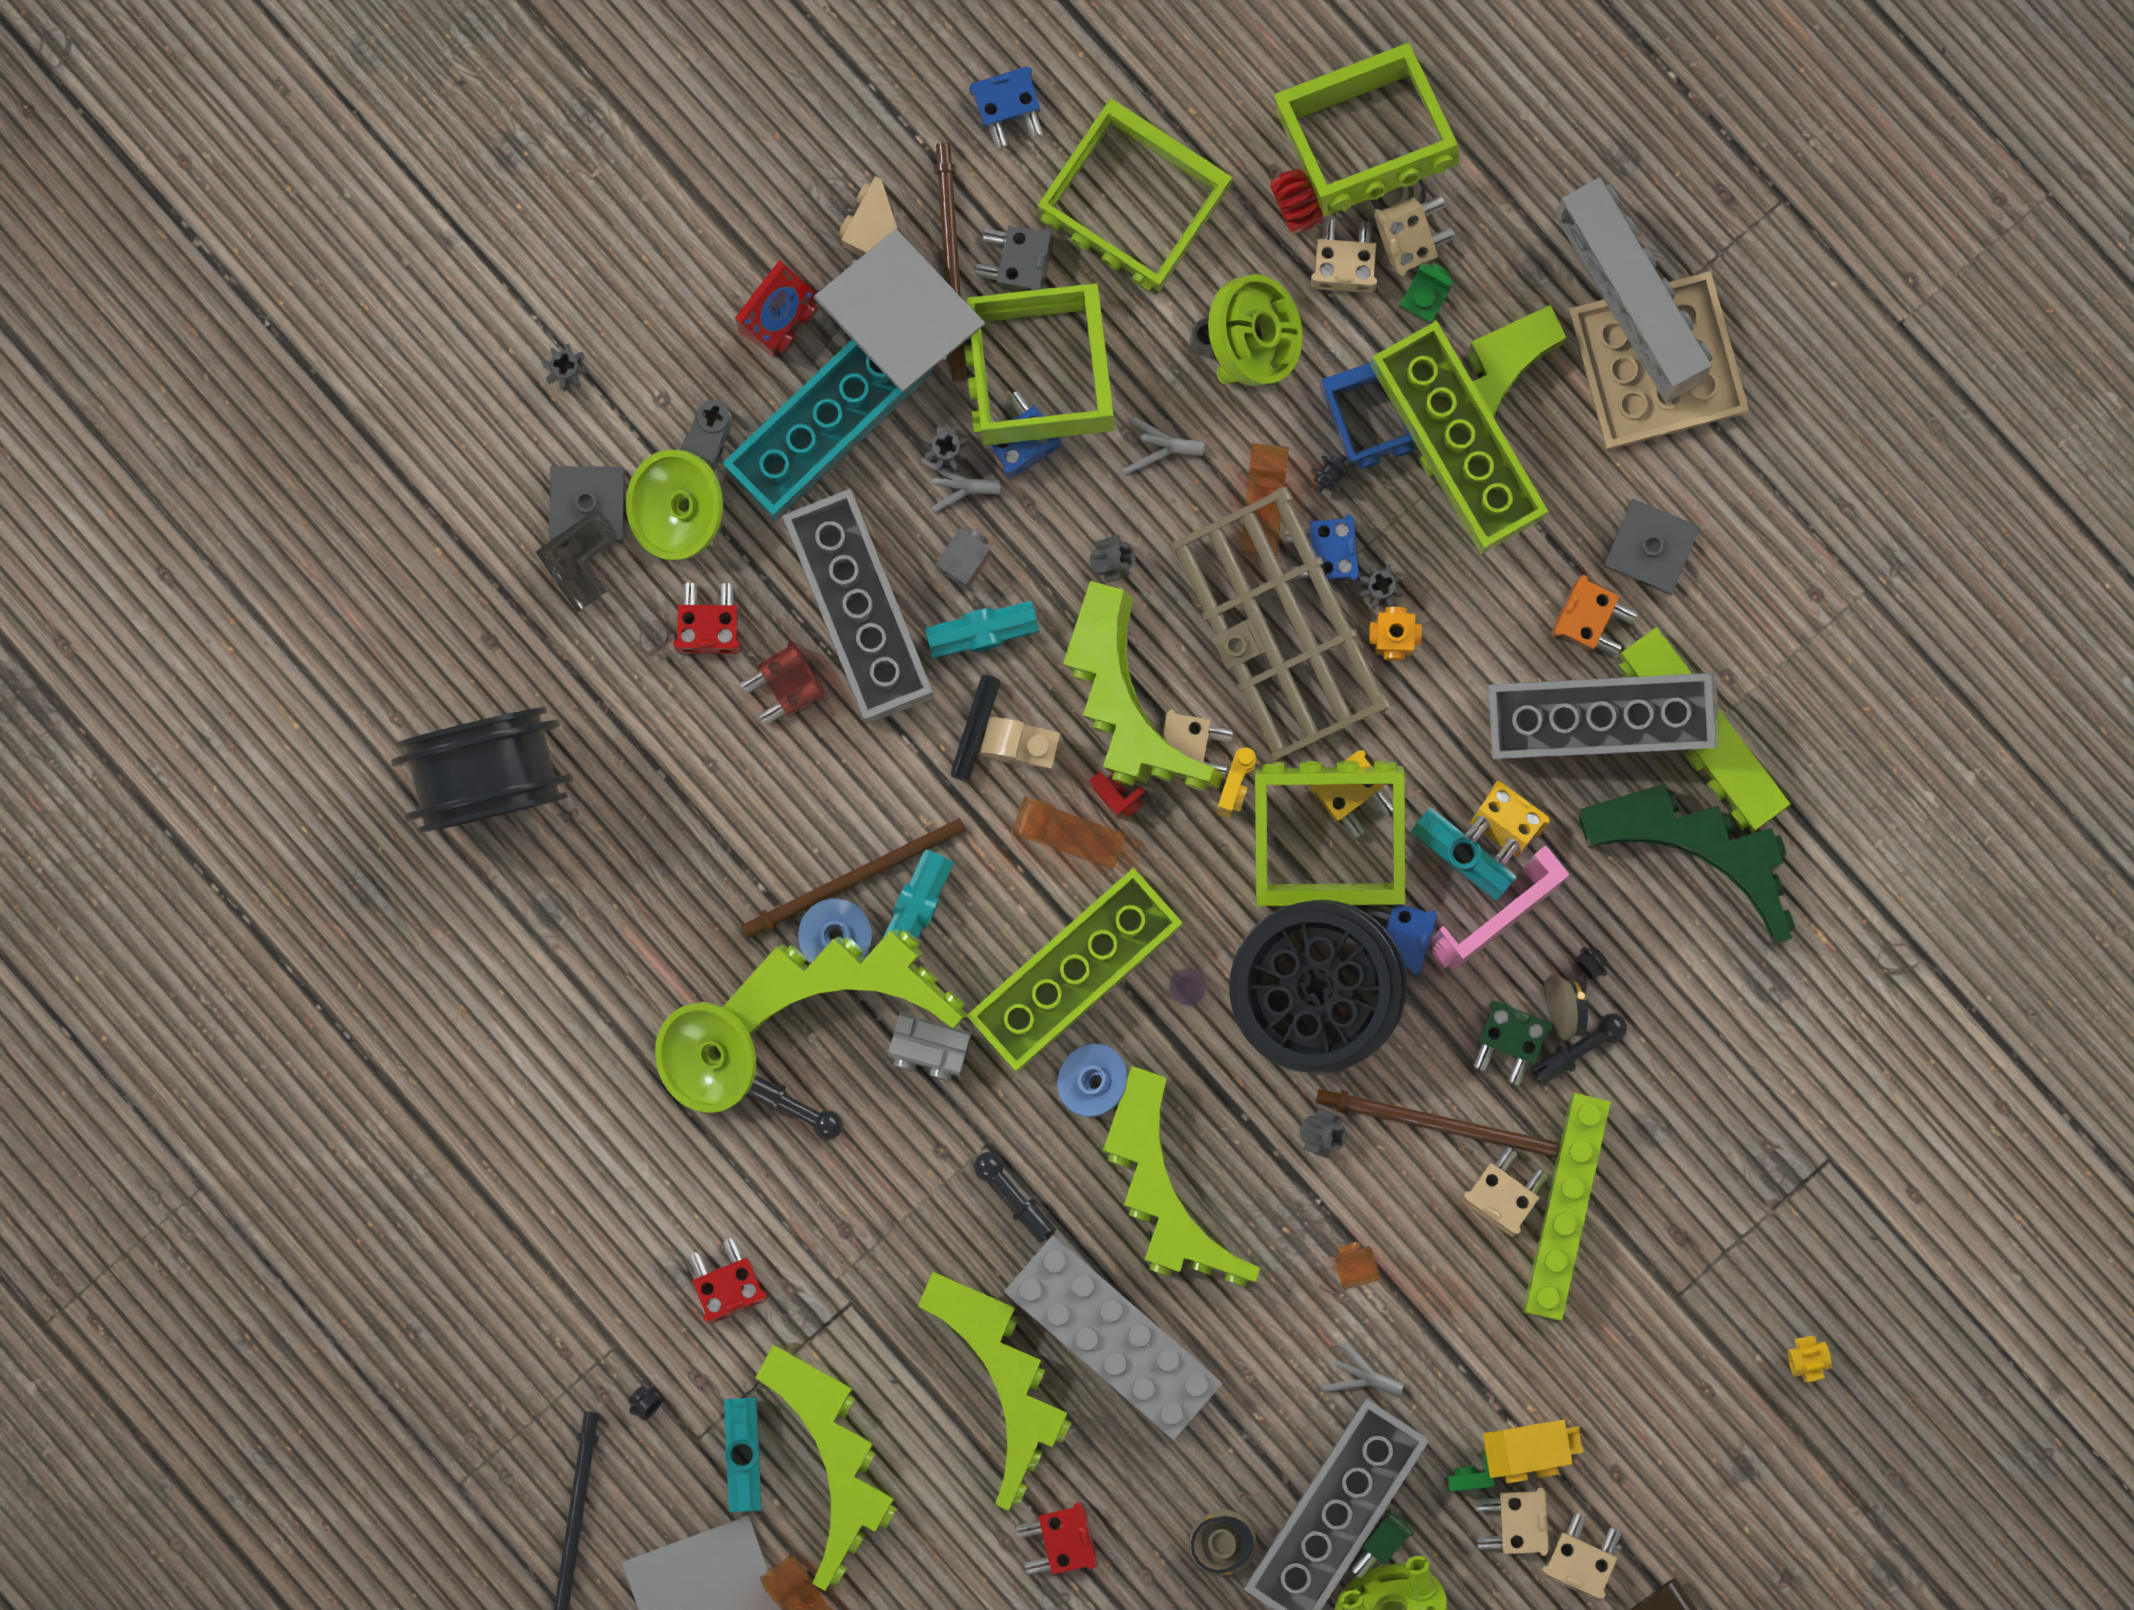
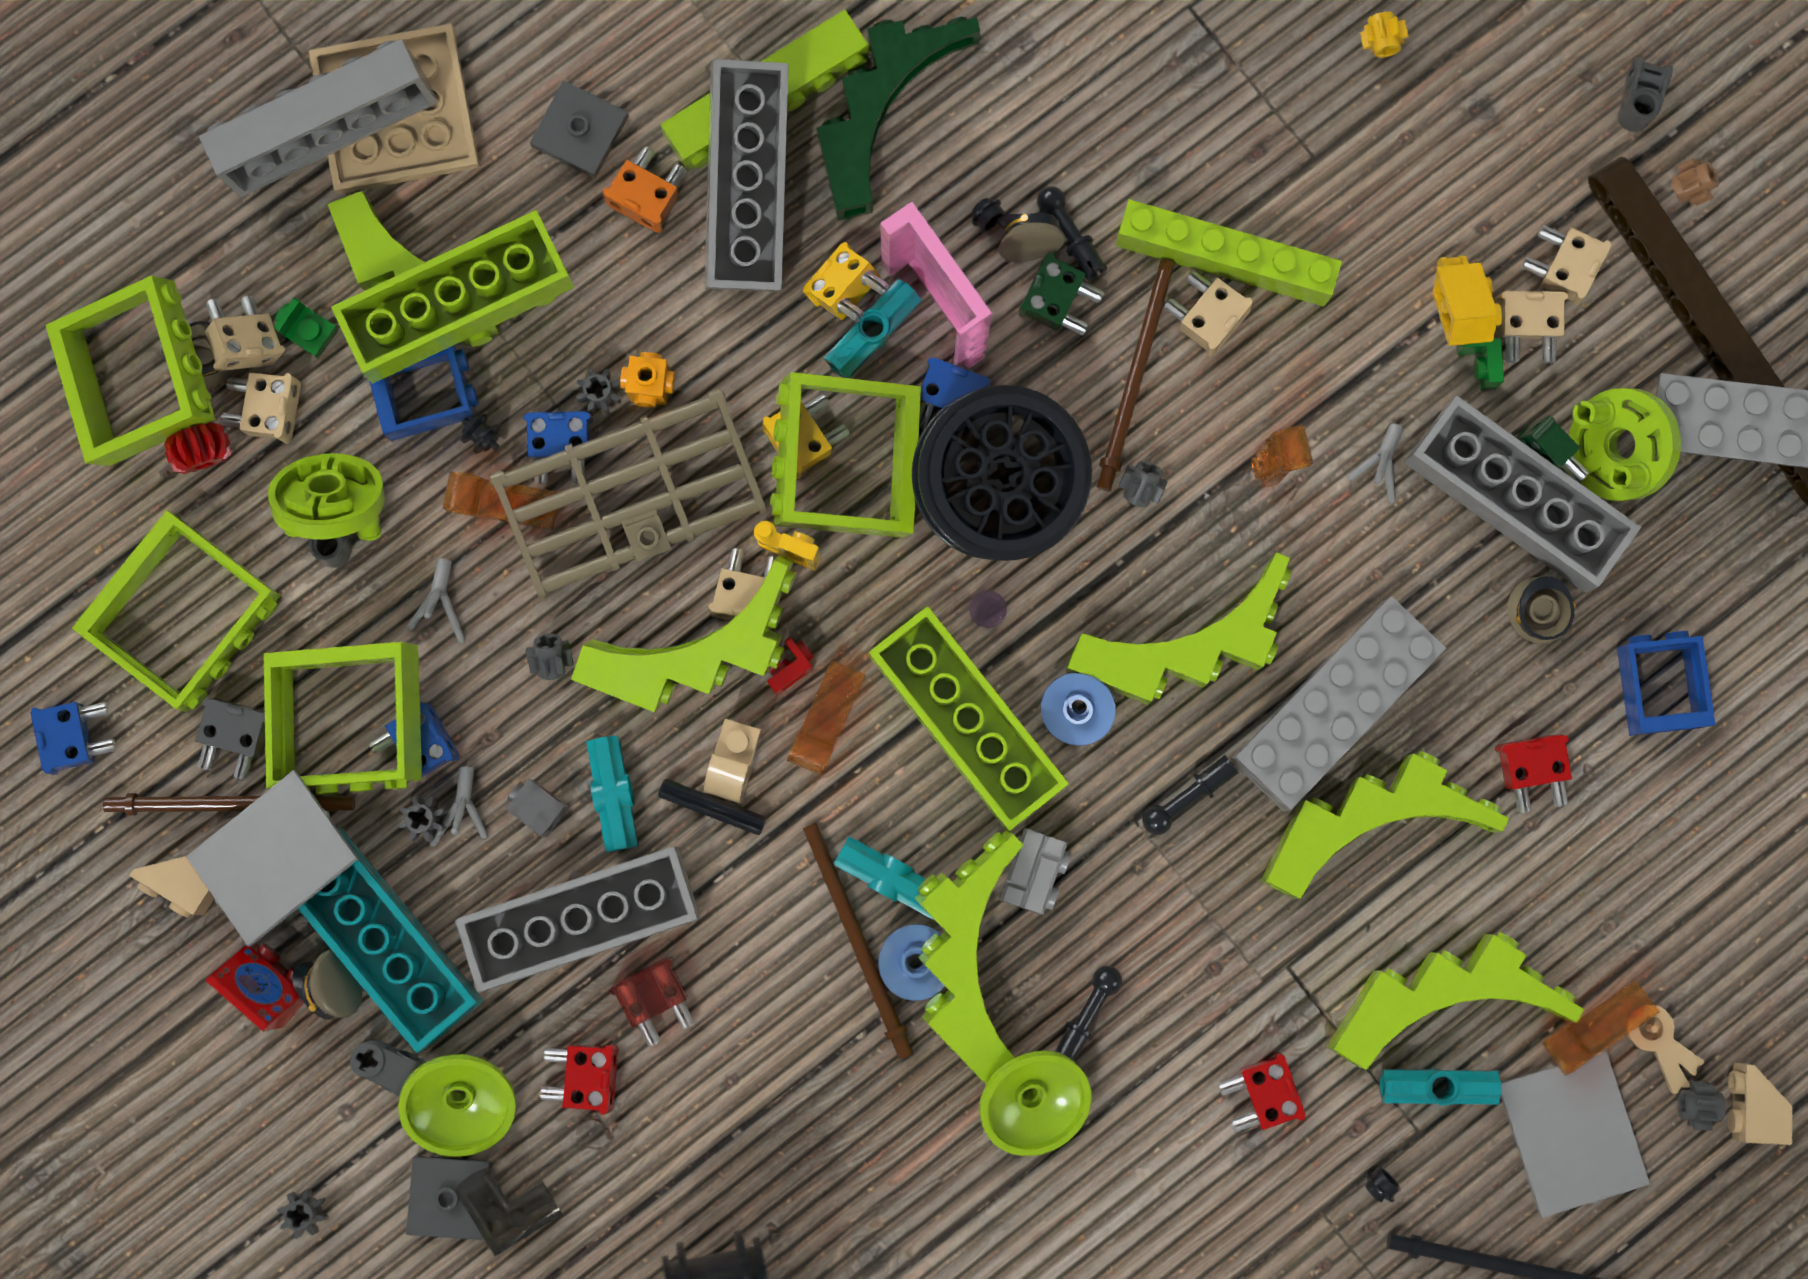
camera: 90 degrees left, 0 degrees up
none -> dark tan piece [292,950,363,1020]

